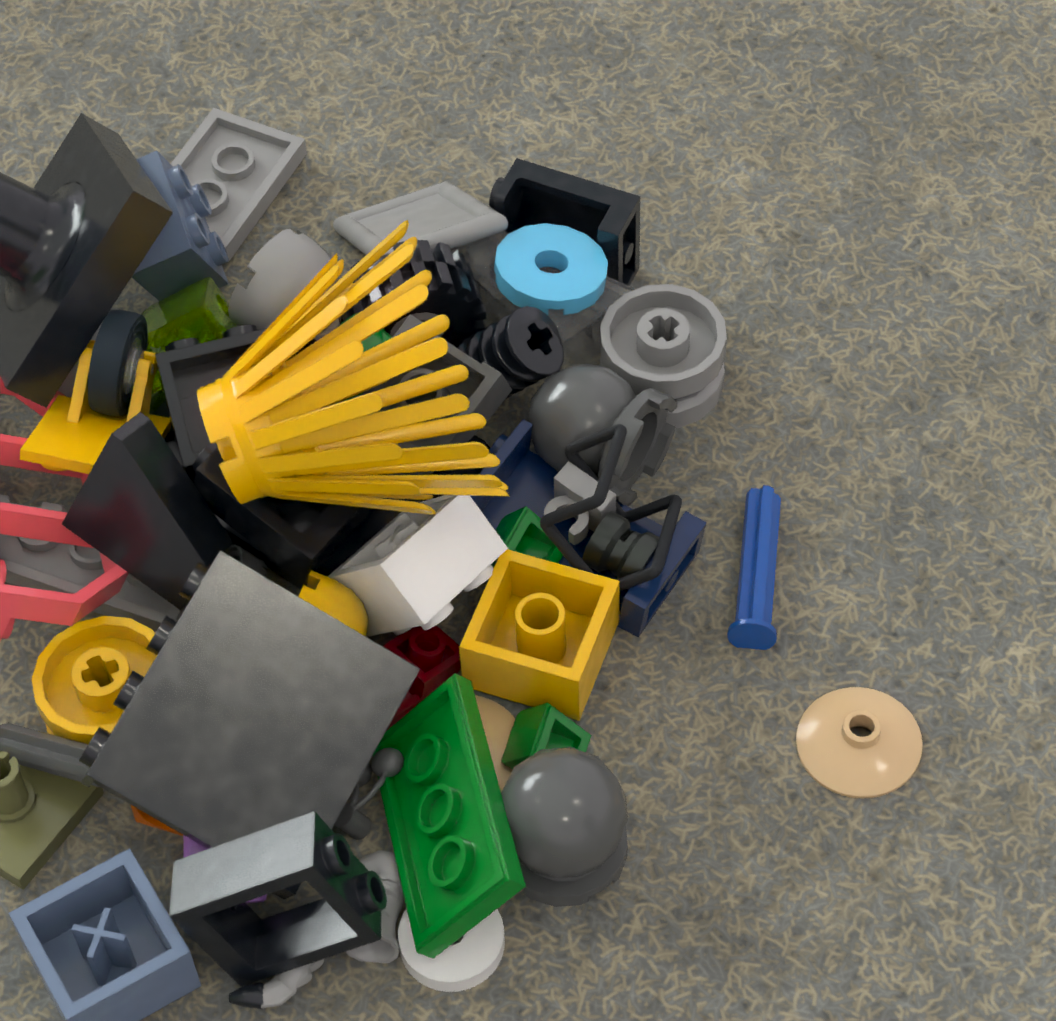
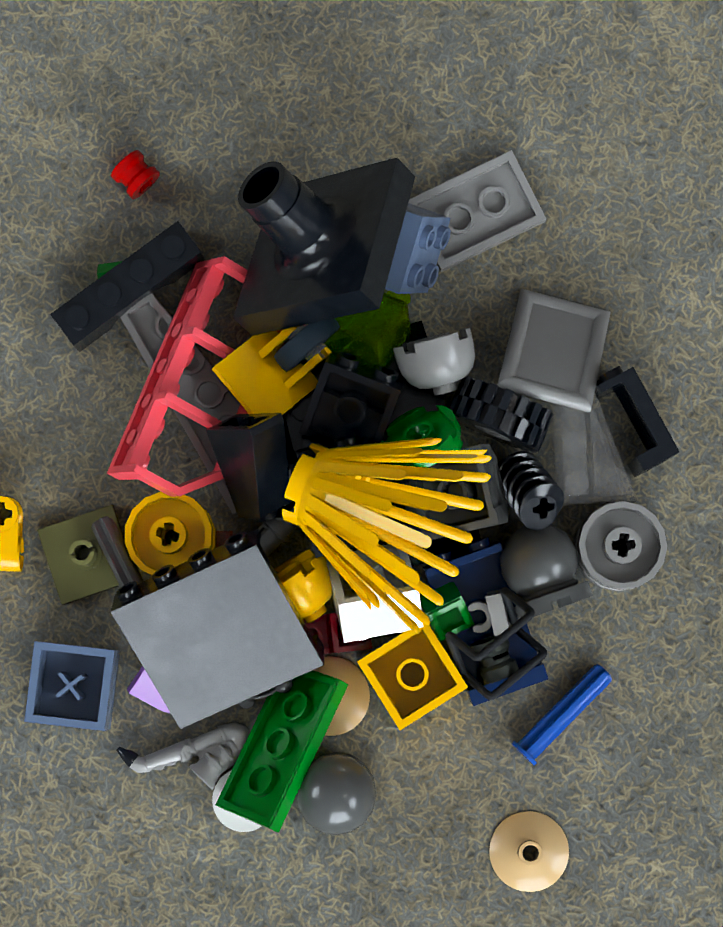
camera: 40 degrees right, 30 degrees up
black window [169,811,387,987] -> none
medium azure tile [494,223,608,315] -> none
green slope [502,702,591,770] -> none

